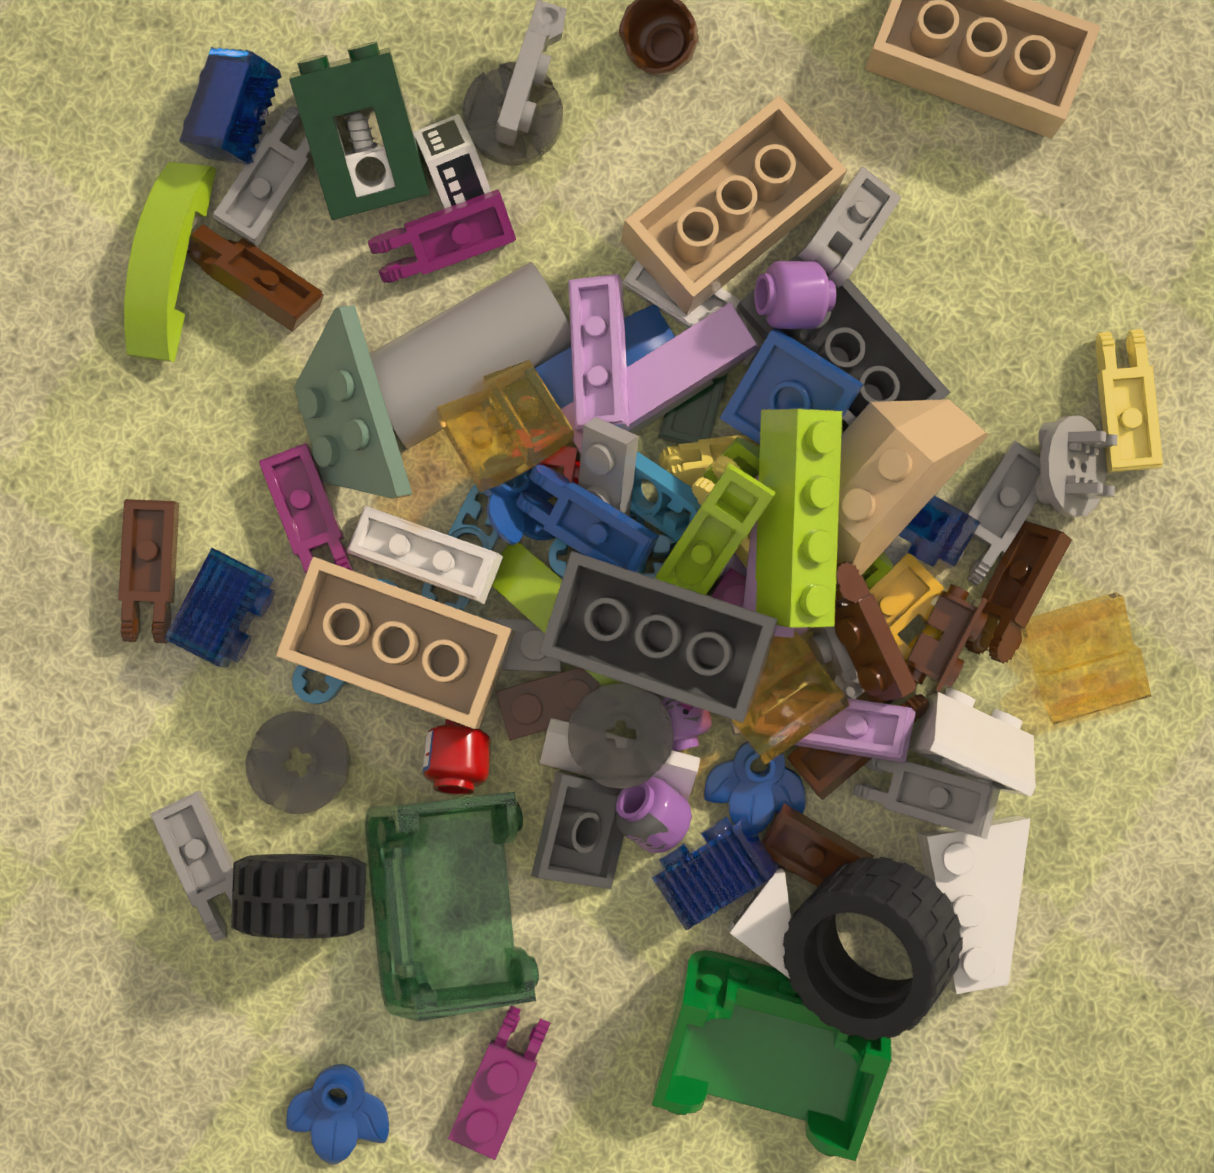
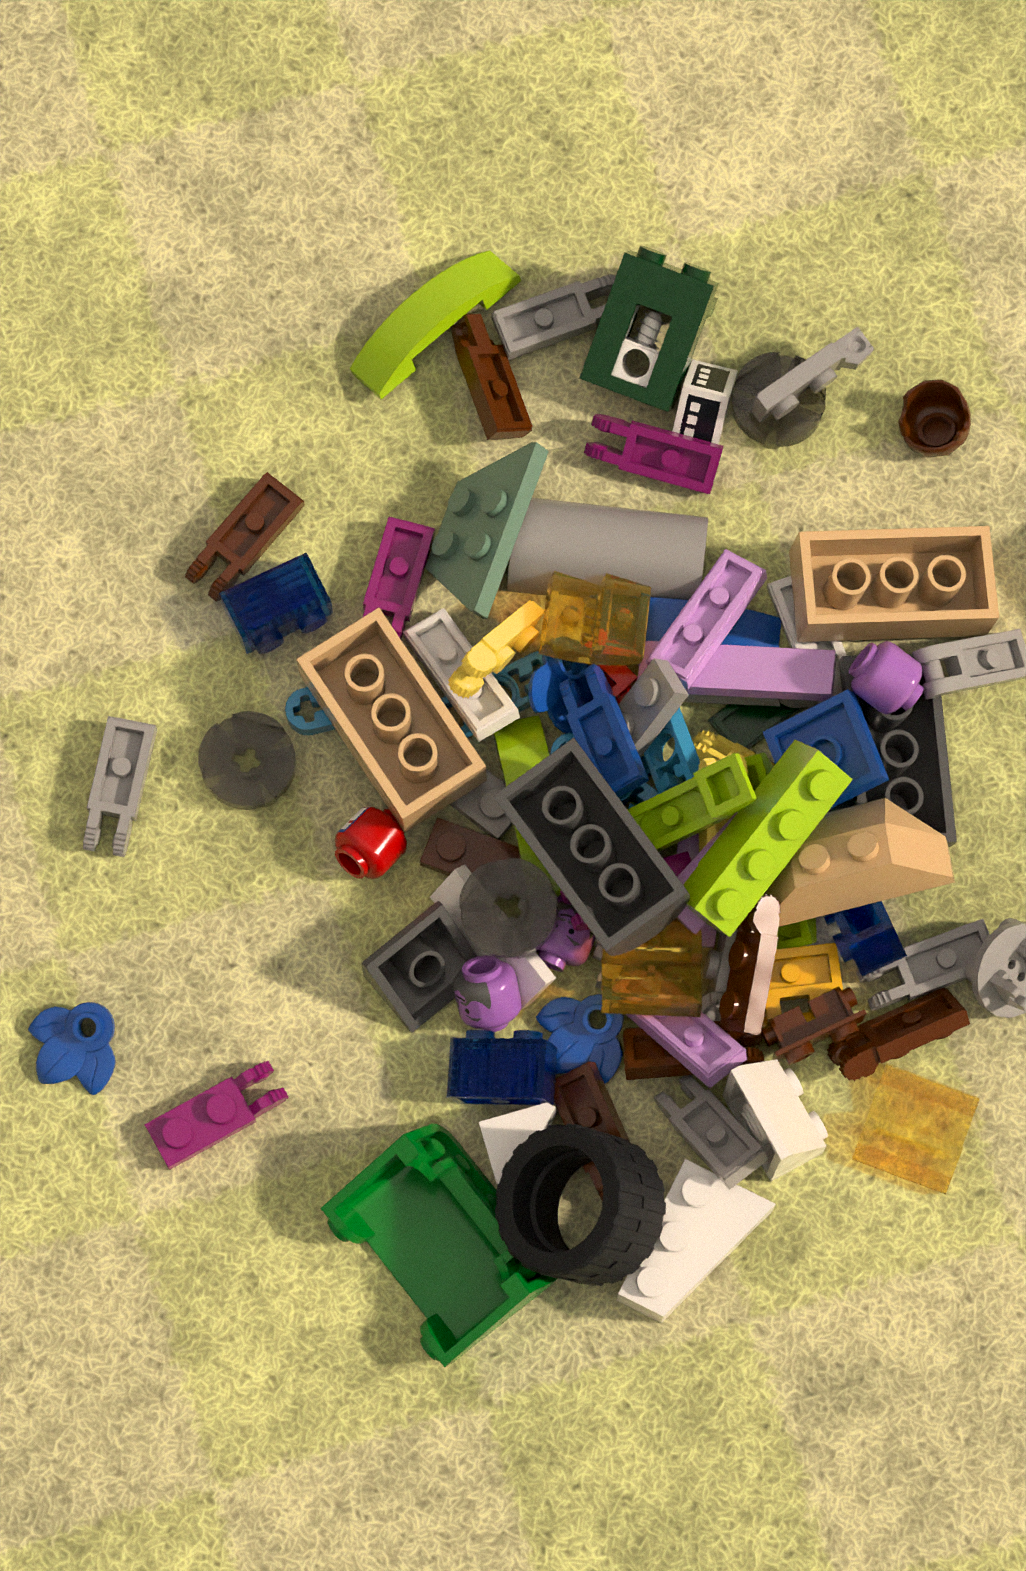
camera: 30 degrees right, 10 degrees down
clear blue brick [179,47,282,164] -> none
black tyre [231,854,366,939] -> none
clear green windscreen [365,792,539,1022] -> none
none -> light yellow hinge [448,600,545,698]

